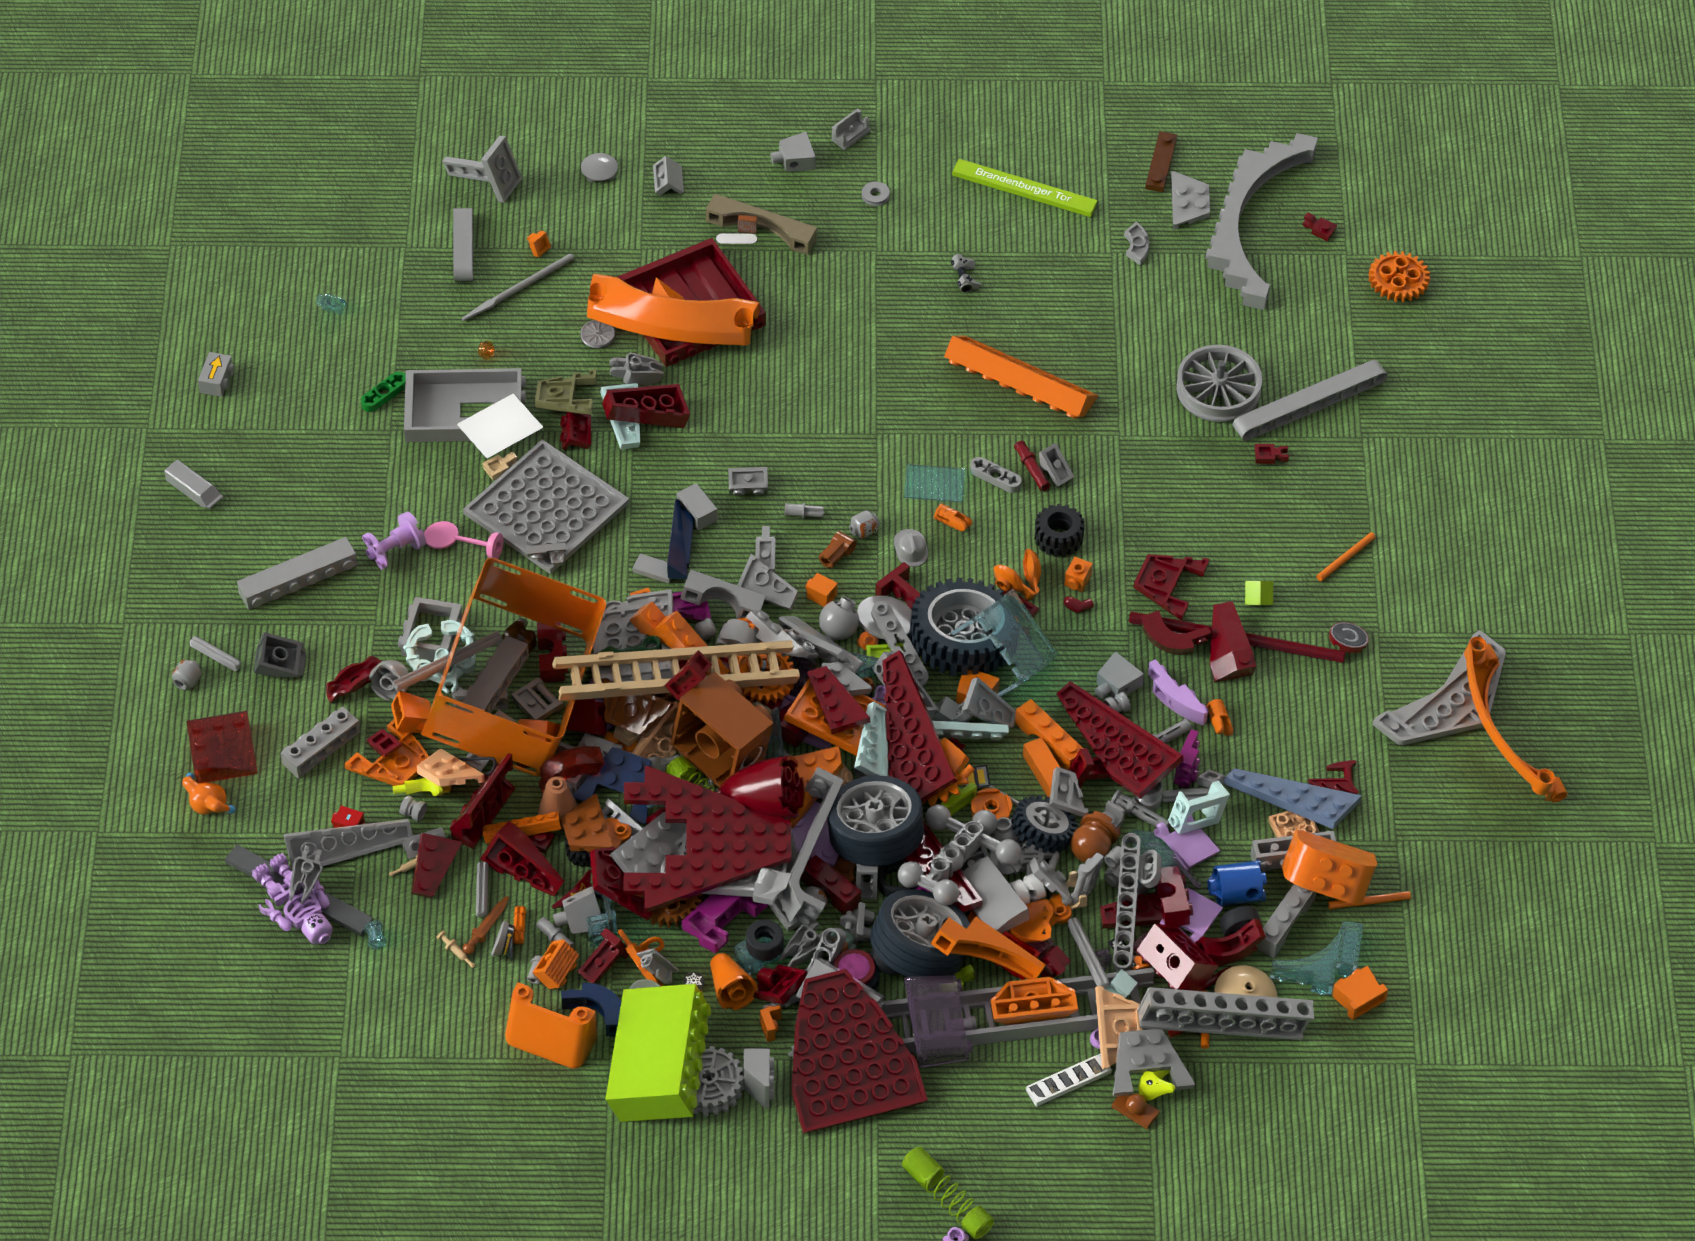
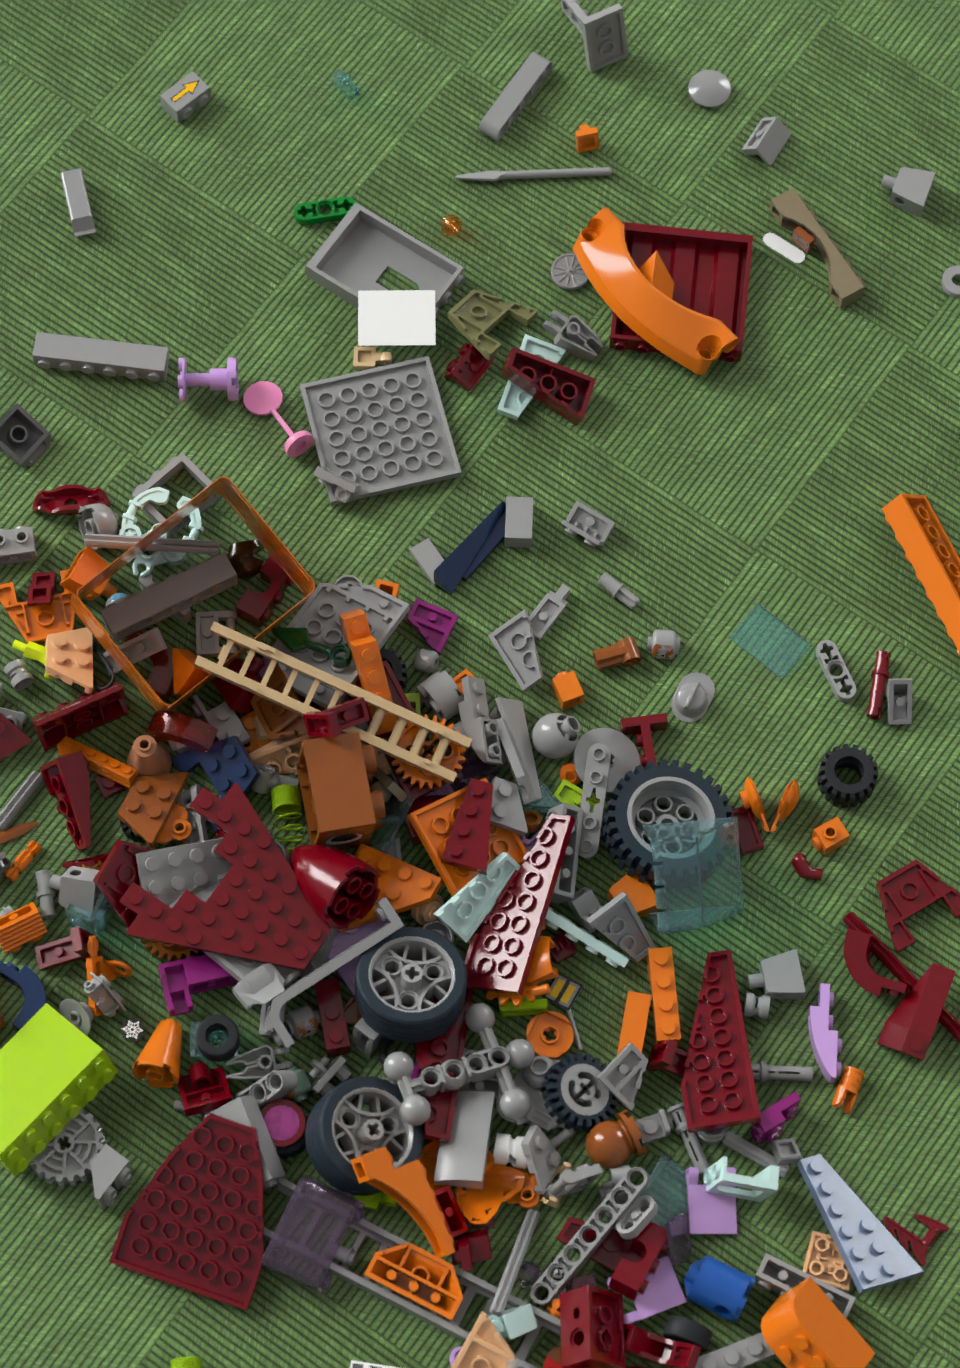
camera: 35 degrees right, 15 degrees up
light grey arch [680,569,765,619] -> none
orange bracket [760,1005,782,1042] -> none
orange hinge [934,503,972,532] -> none

